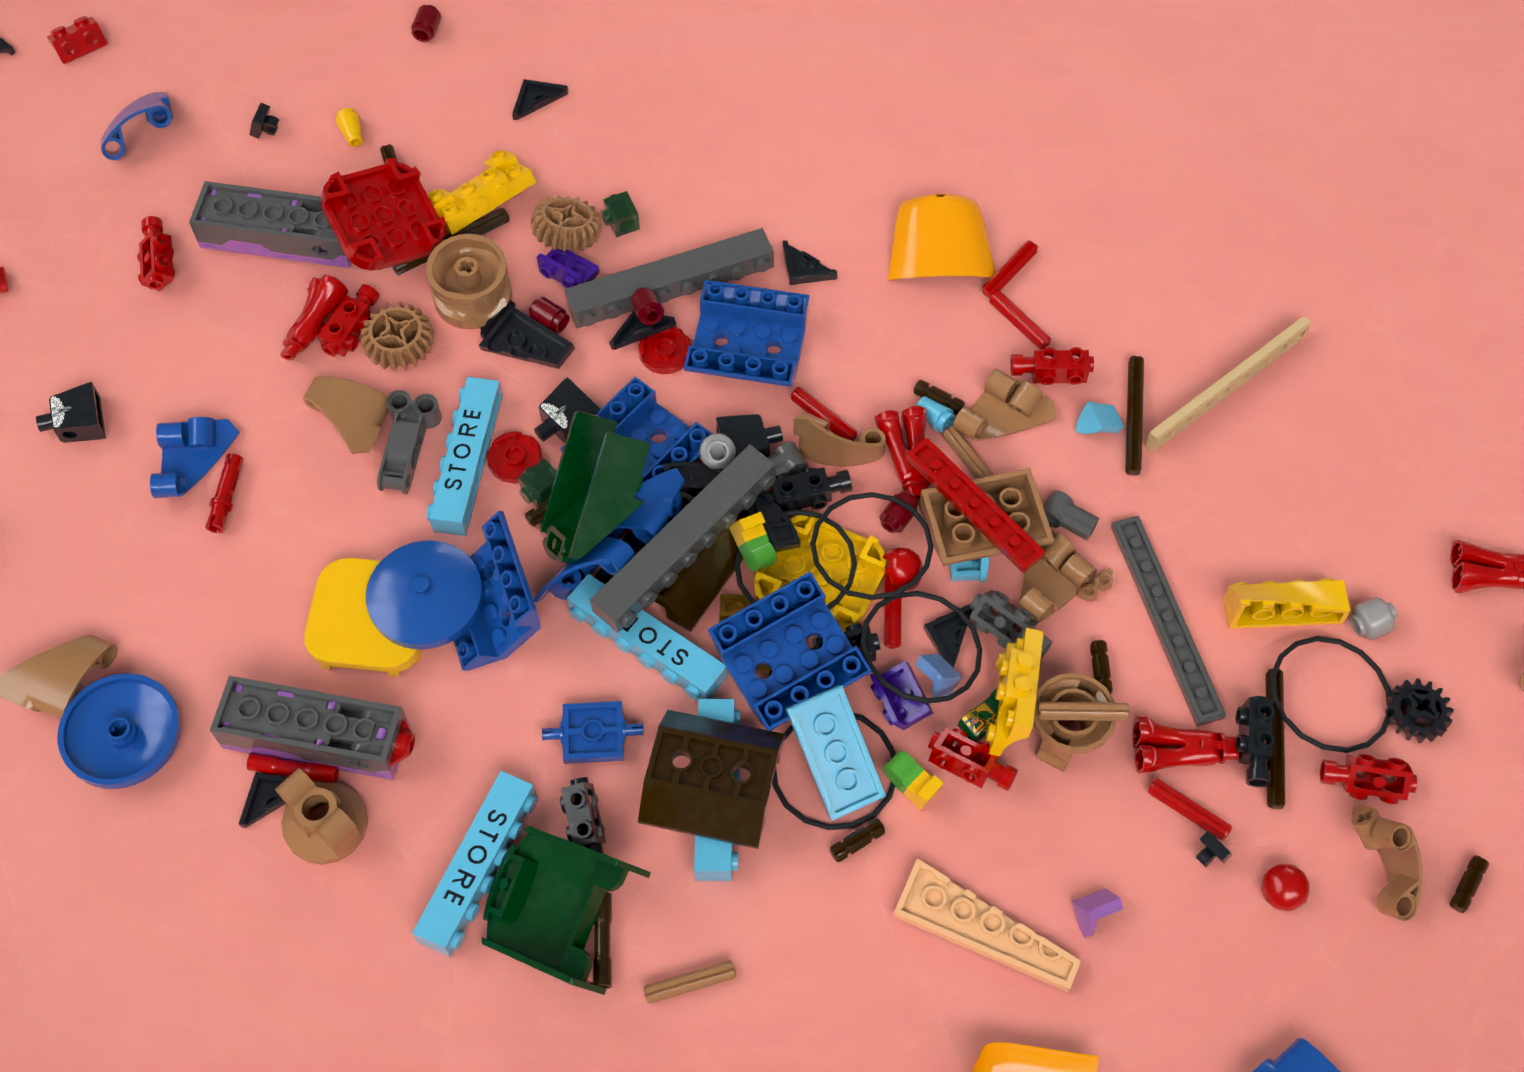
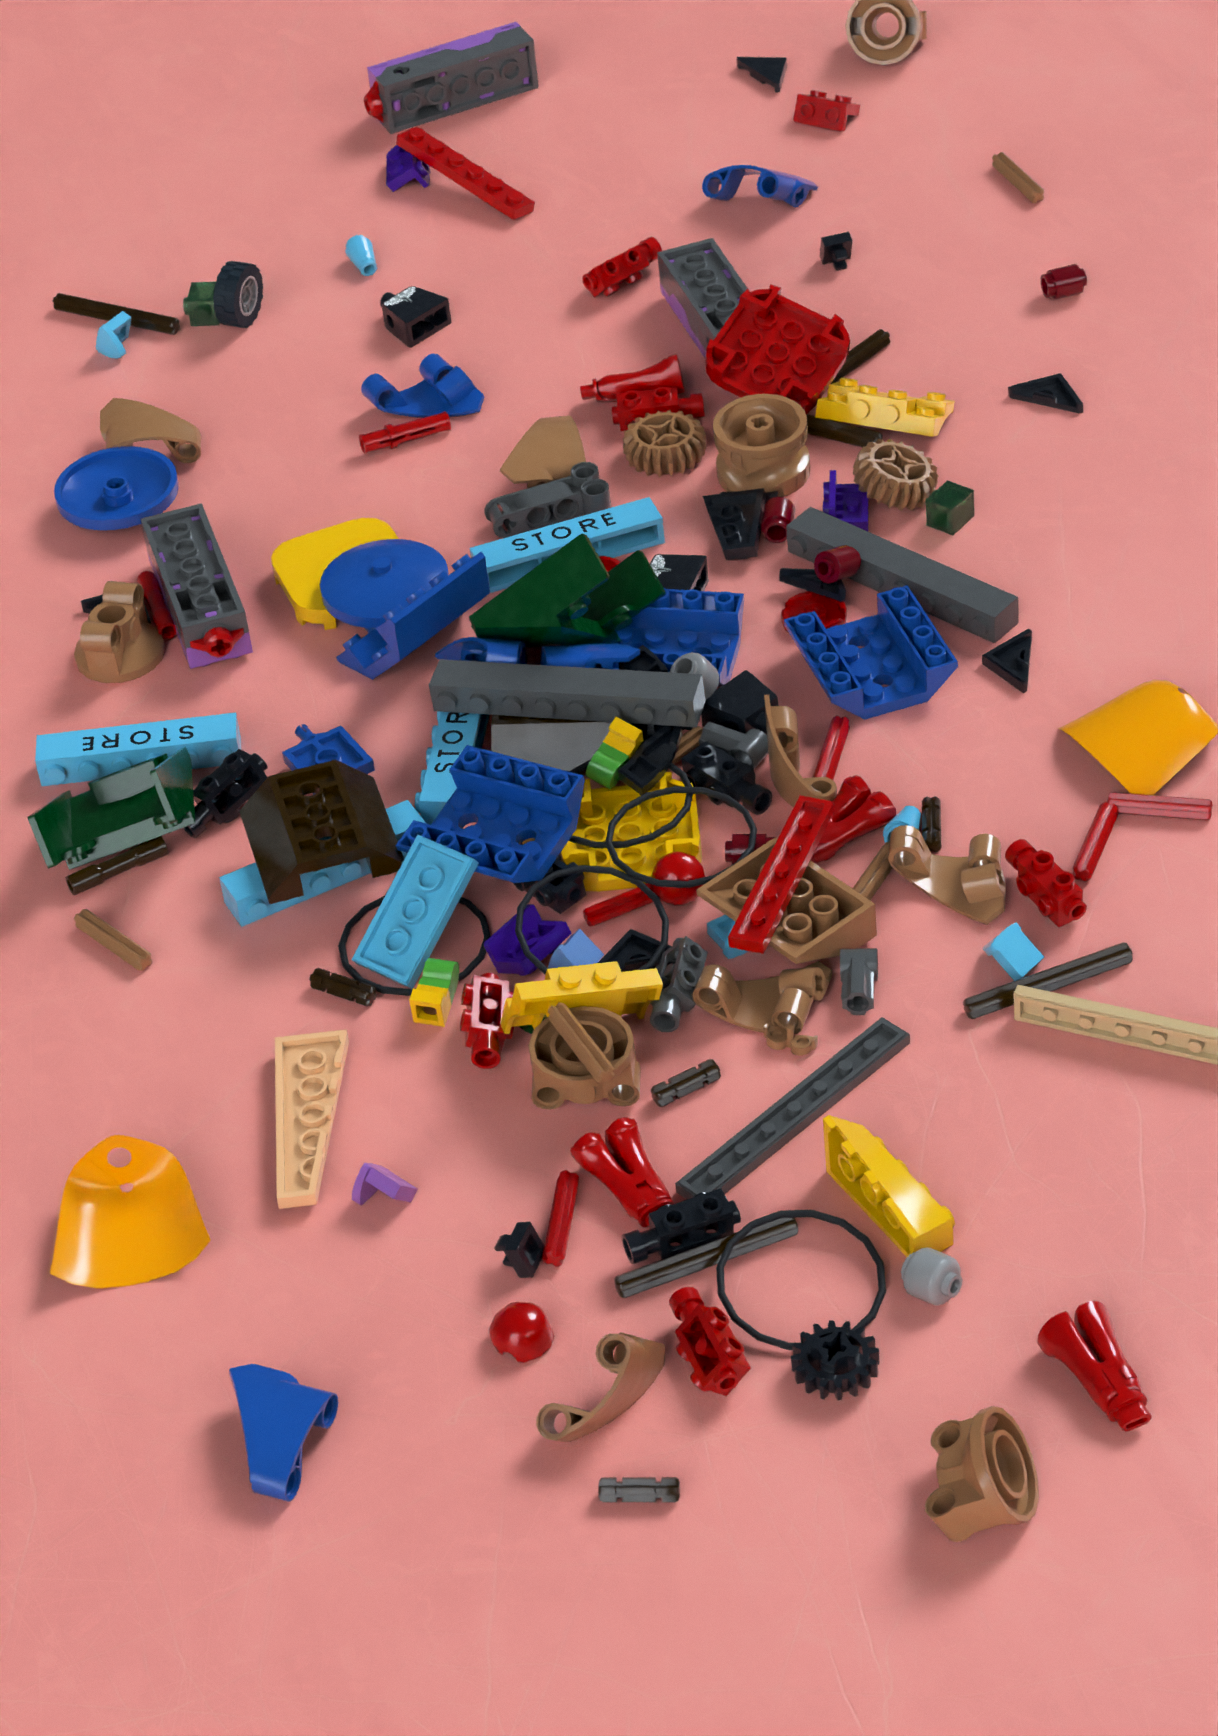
camera: 65 degrees right, 20 degrees down
yellow cone [335,108,363,147] -> none

